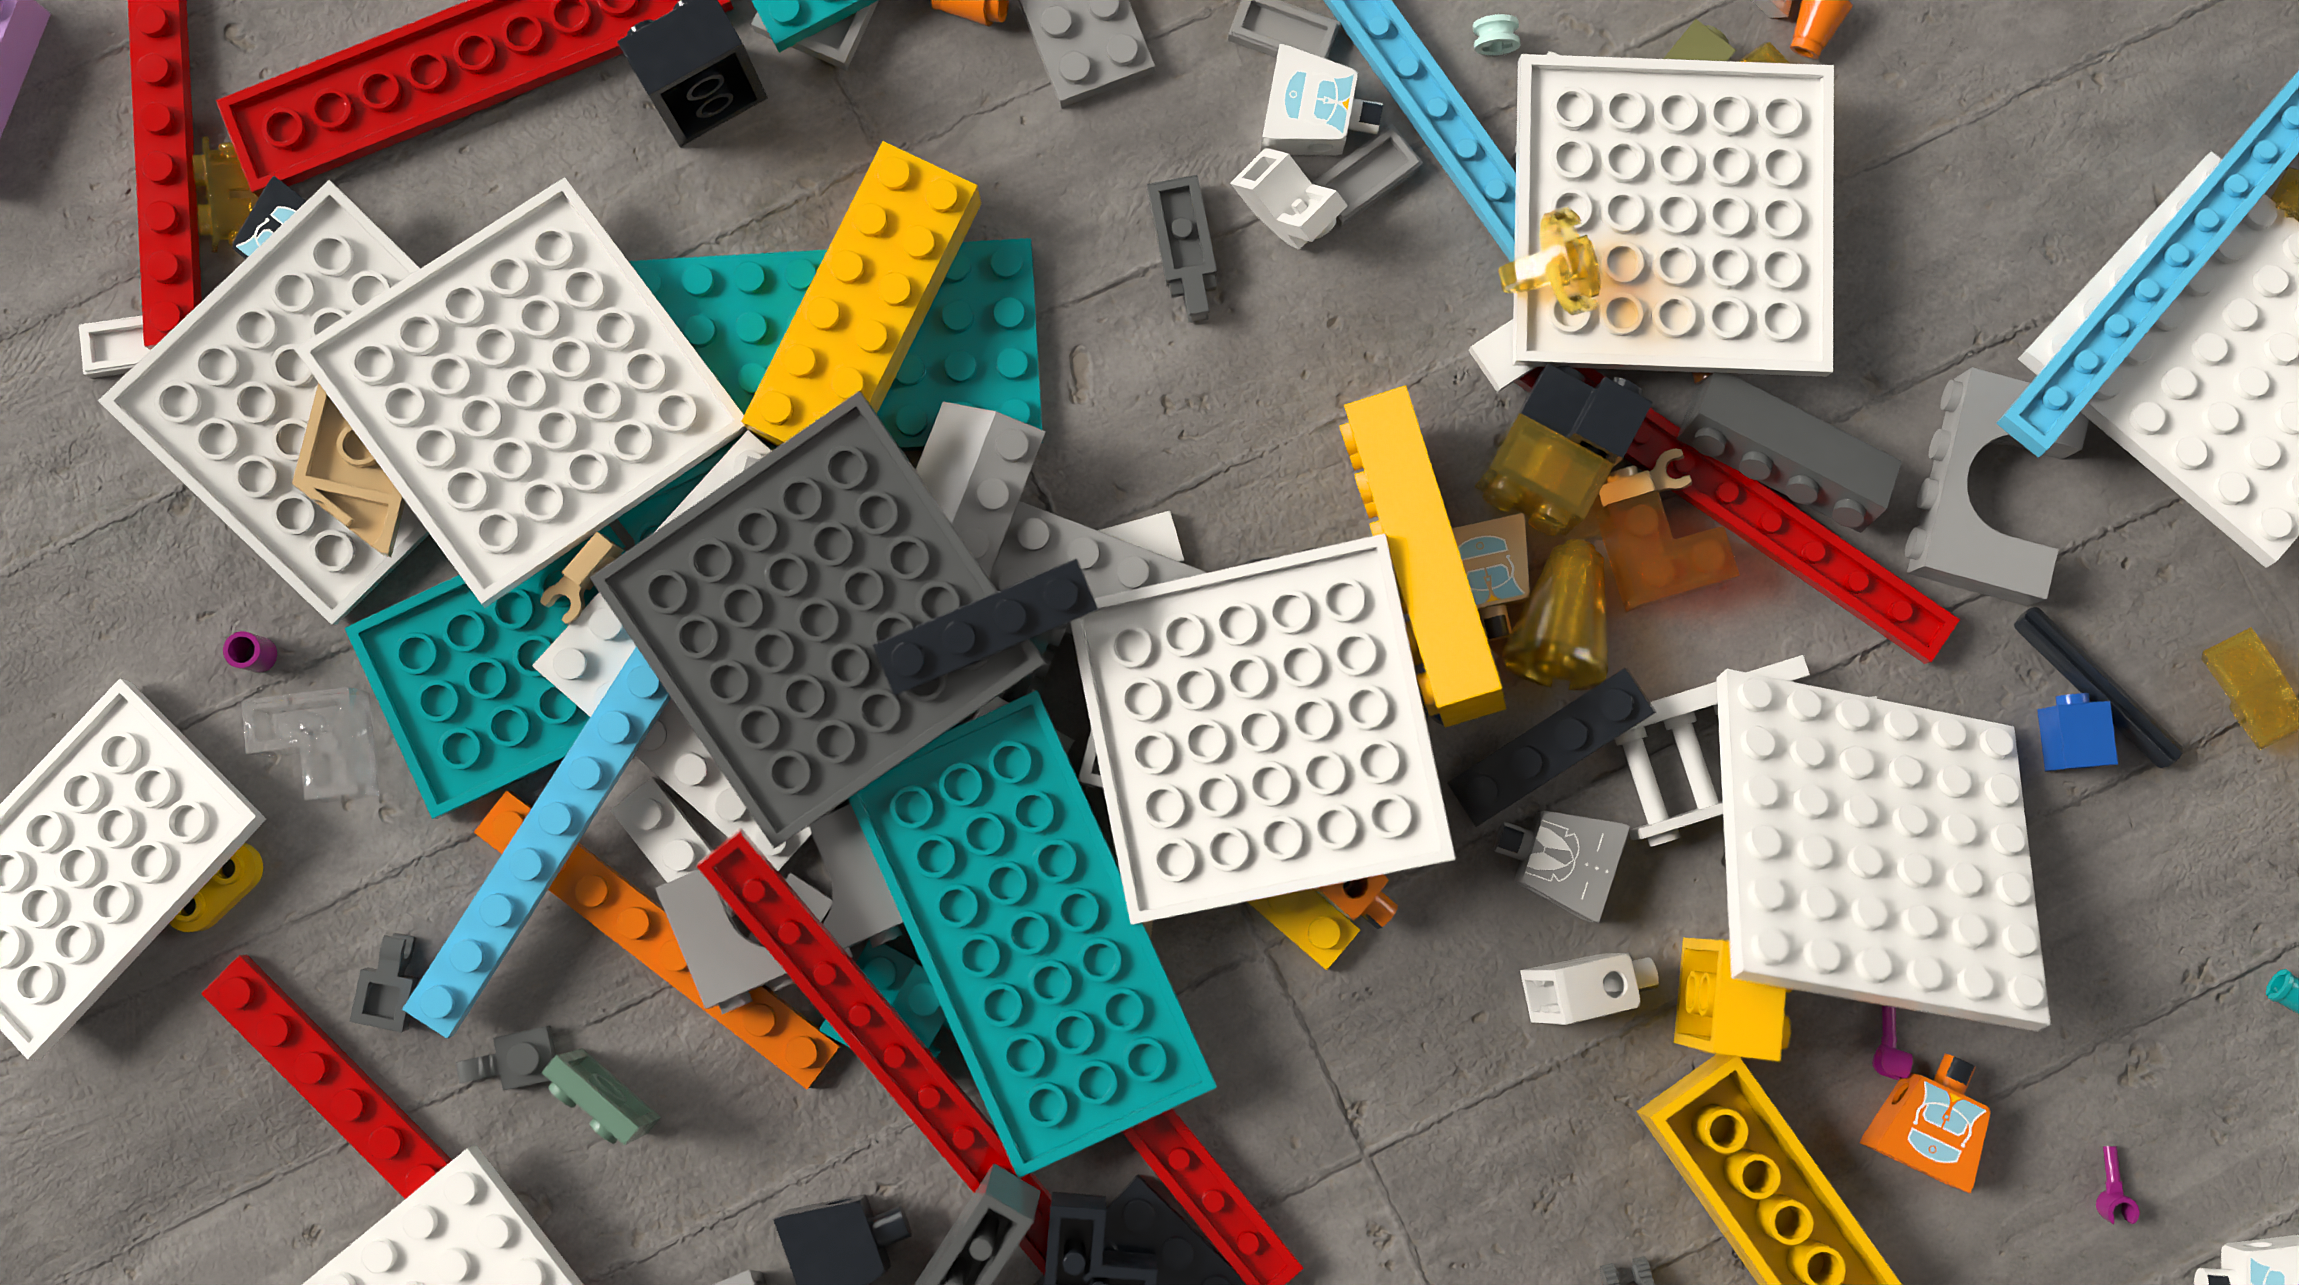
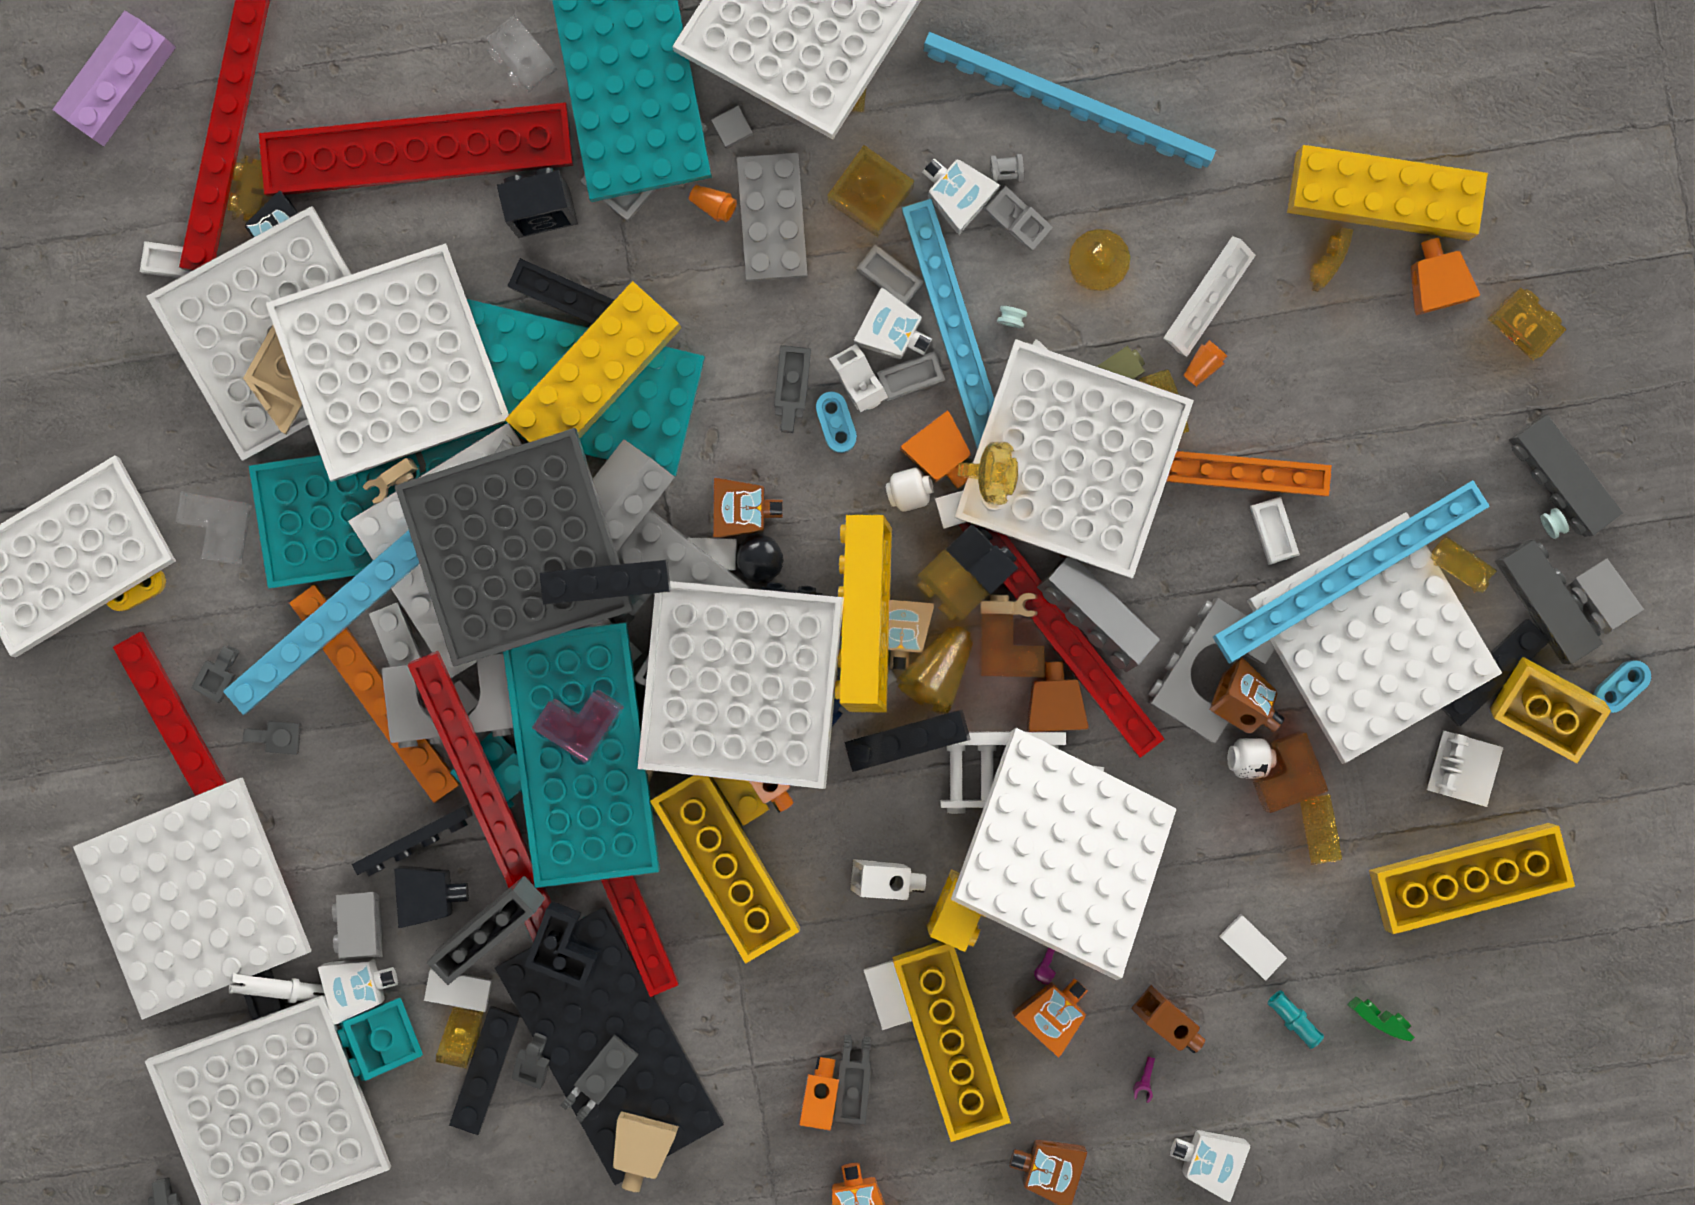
camera: 20 degrees right, 5 degrees up
magenta hinge [223,631,277,673] -> none
sand green plate [541,1048,661,1145] -> none
light grey torso [1493,811,1630,922] -> none
black axle [2014,607,2184,768] -> none
blue brick [2037,693,2118,771] -> none
none -> black plate [351,805,473,877]
none -> black plate [508,258,614,324]
none -> clear pink brick [532,690,625,763]
none -> yellow brick [650,775,800,964]
none -> dark orange torso [713,478,783,539]
none -> black hair [736,534,784,584]
none -> medium azure plate [816,392,857,453]
none -> white tile [864,960,912,1030]
none -> white head [886,467,934,512]
none -> orange torso [900,410,971,489]
none -> dark orange torso [1027,661,1088,732]
none -> dark orange torso [1131,985,1205,1053]
none -> orange plate [1166,451,1332,497]
none -> dark orange torso [1209,658,1285,733]
none -> white tile [1219,914,1287,980]
none -> white head [1227,738,1276,779]
none -> white tile [1250,497,1300,565]
none -> clear orange brick [1253,731,1329,813]

